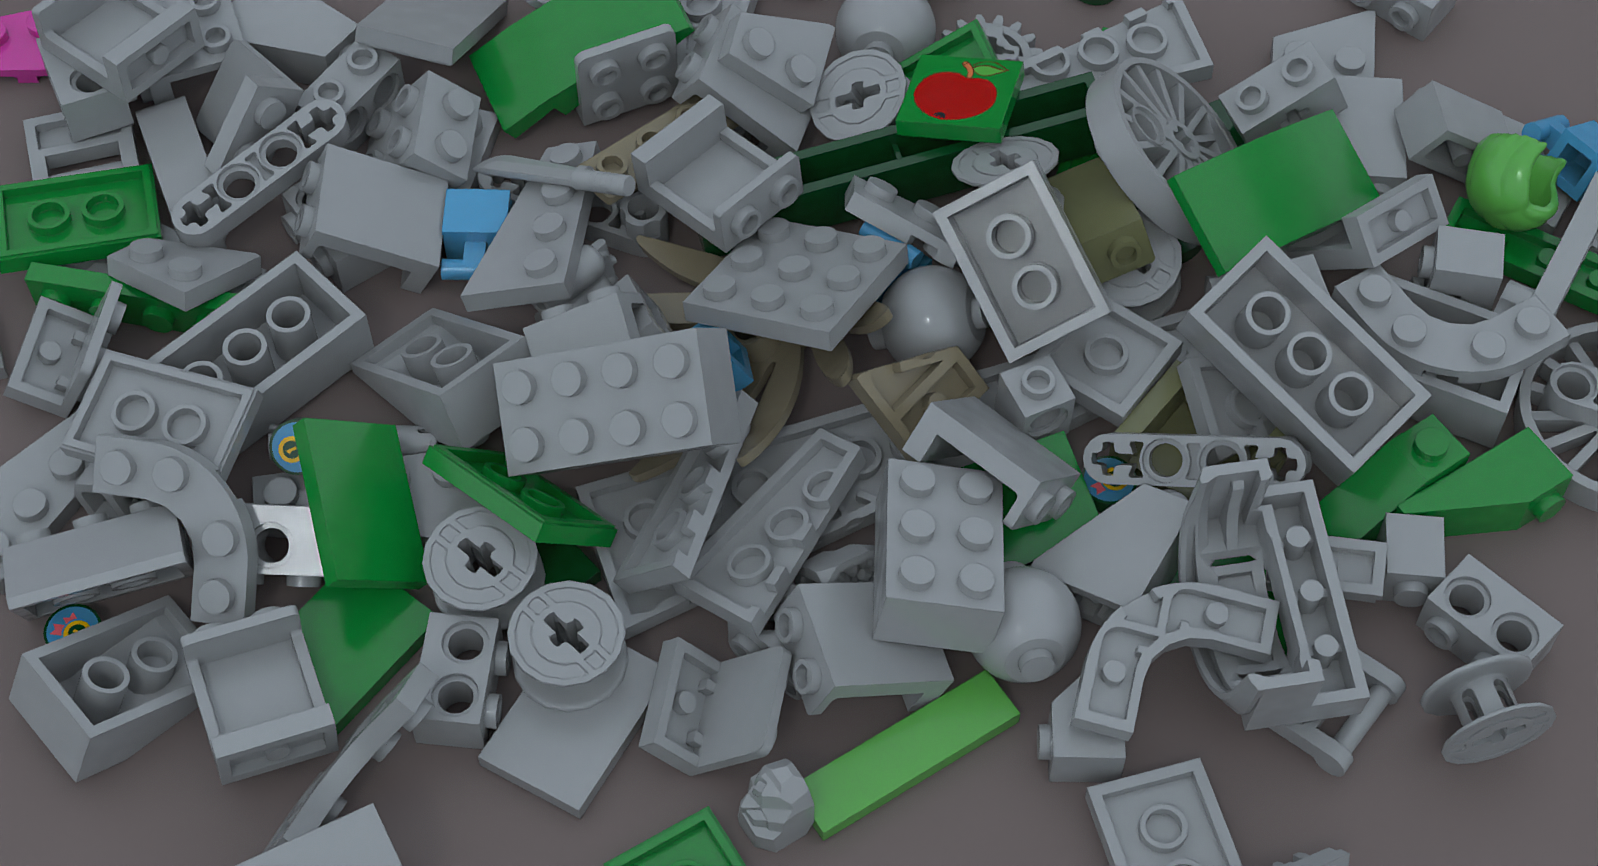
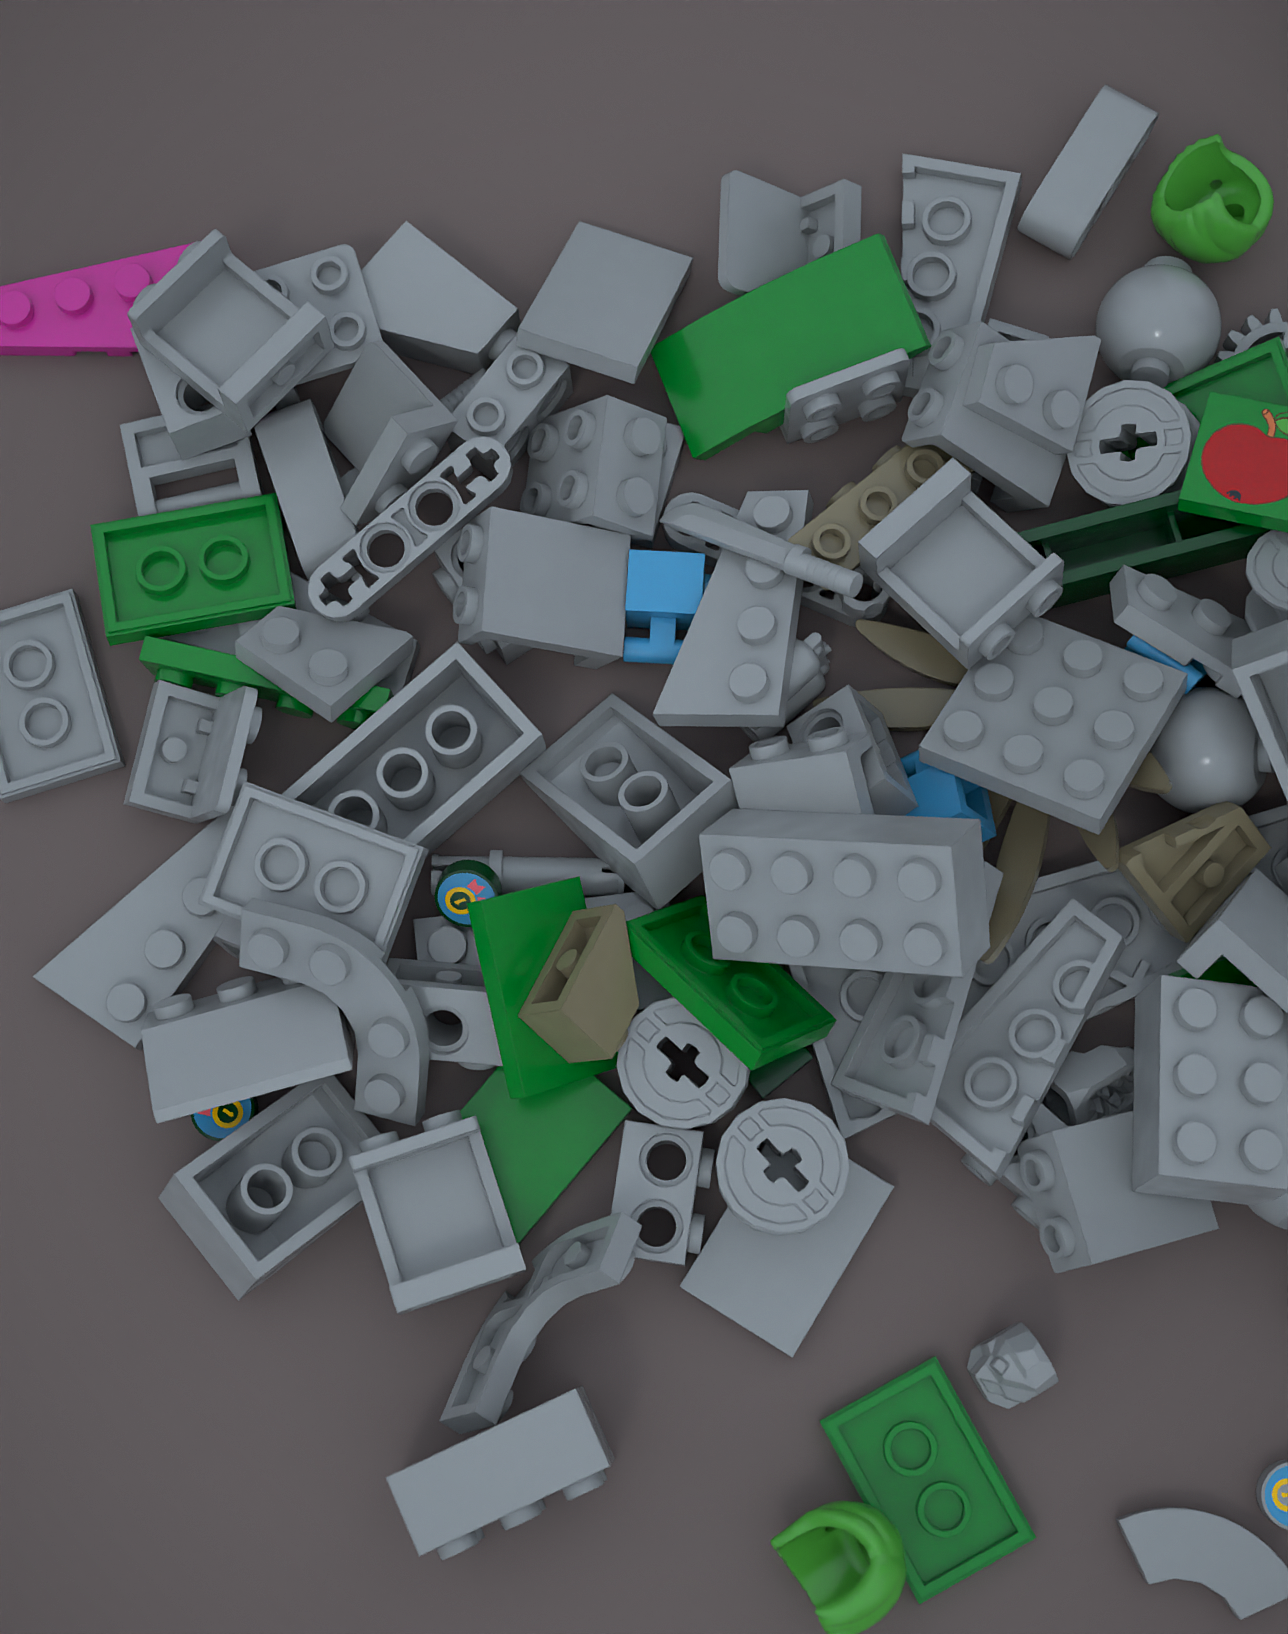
camera: 10 degrees right, 20 degrees up
light grey bracket [638,637,792,776] -> none
bright green tile [804,670,1020,841] -> none
none -> dark tan slope [517,904,639,1063]

